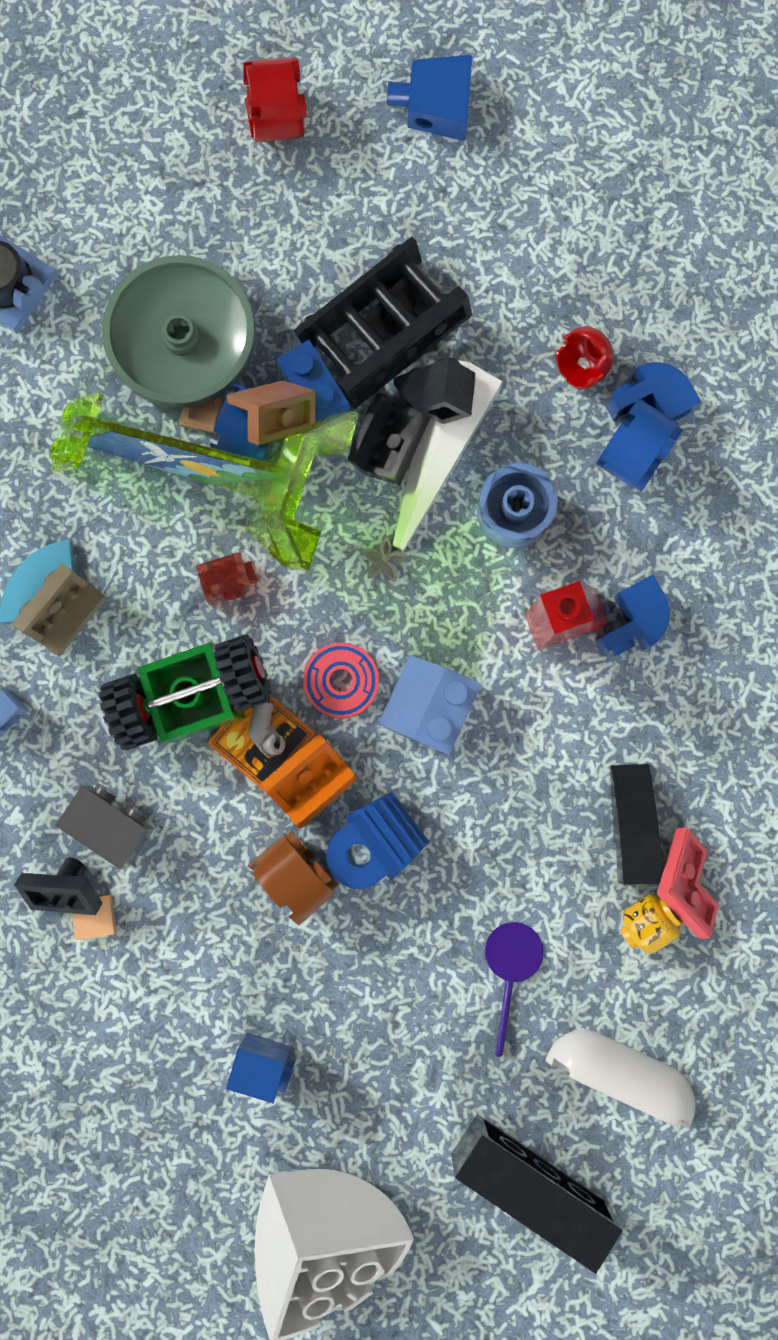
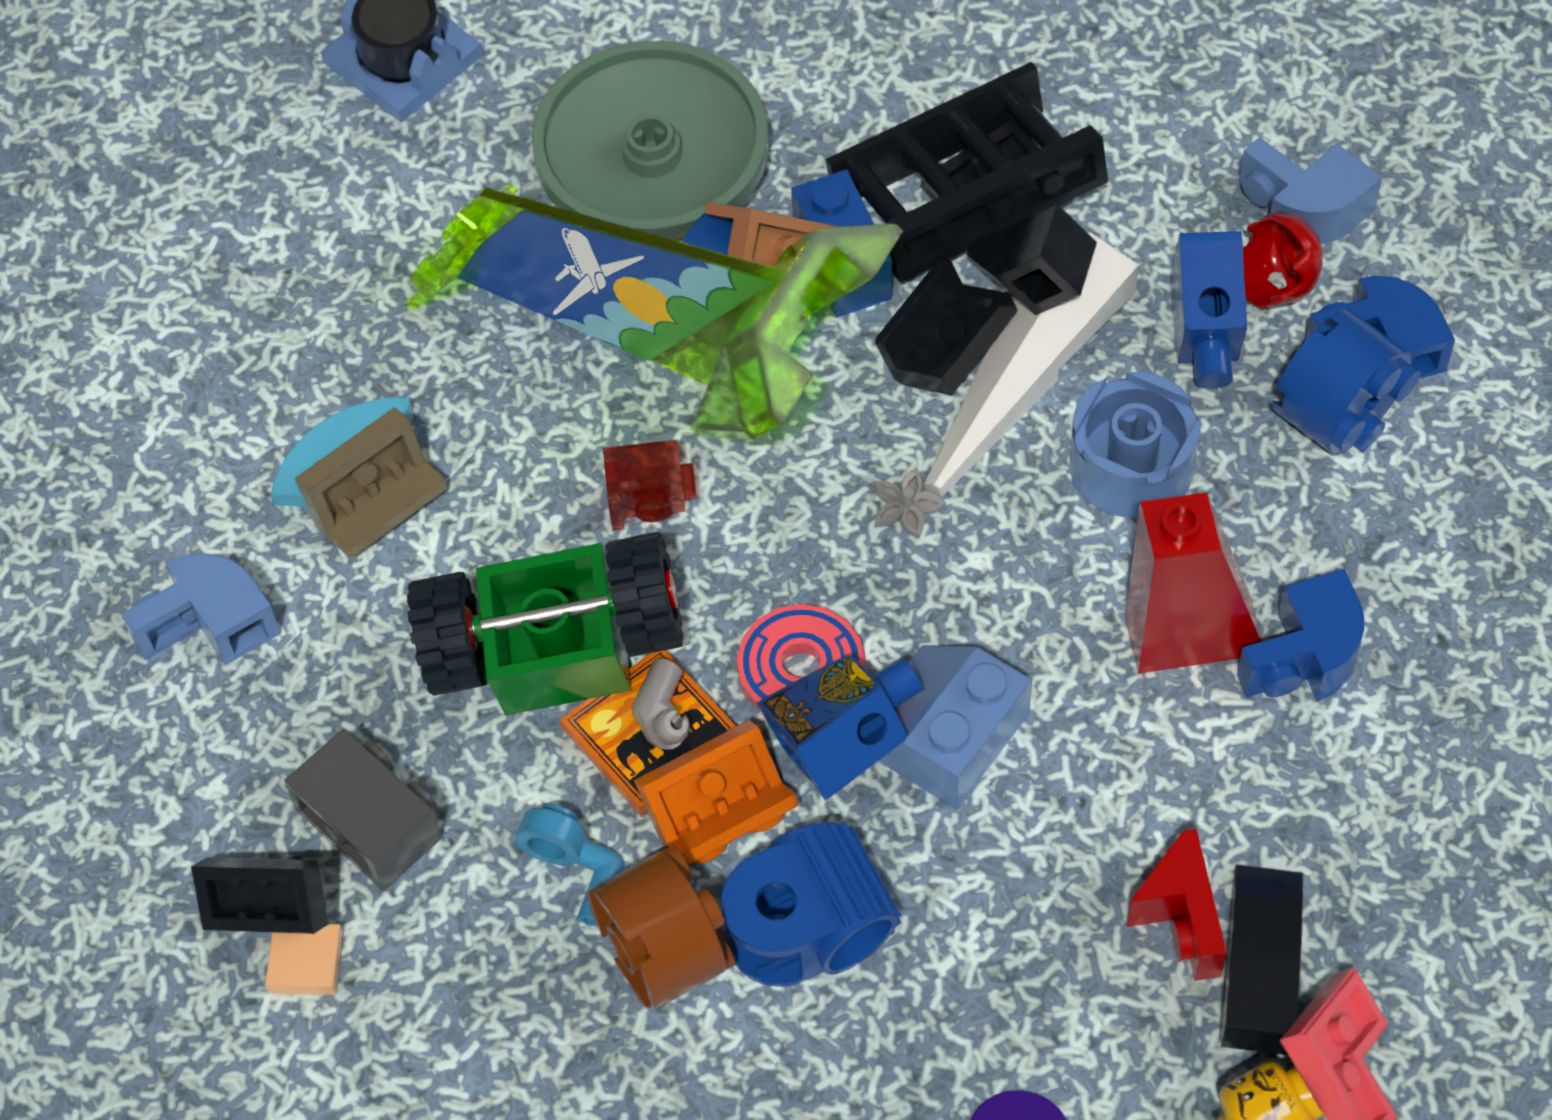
camera: 10 degrees right, 25 degrees down
none -> dark azure plate [515,804,624,927]
none -> blue torso [757,655,924,800]
none -> red slope [1127,828,1227,981]
none -> blue torso [1169,231,1247,388]
none -> medium blue brick [1238,137,1382,244]

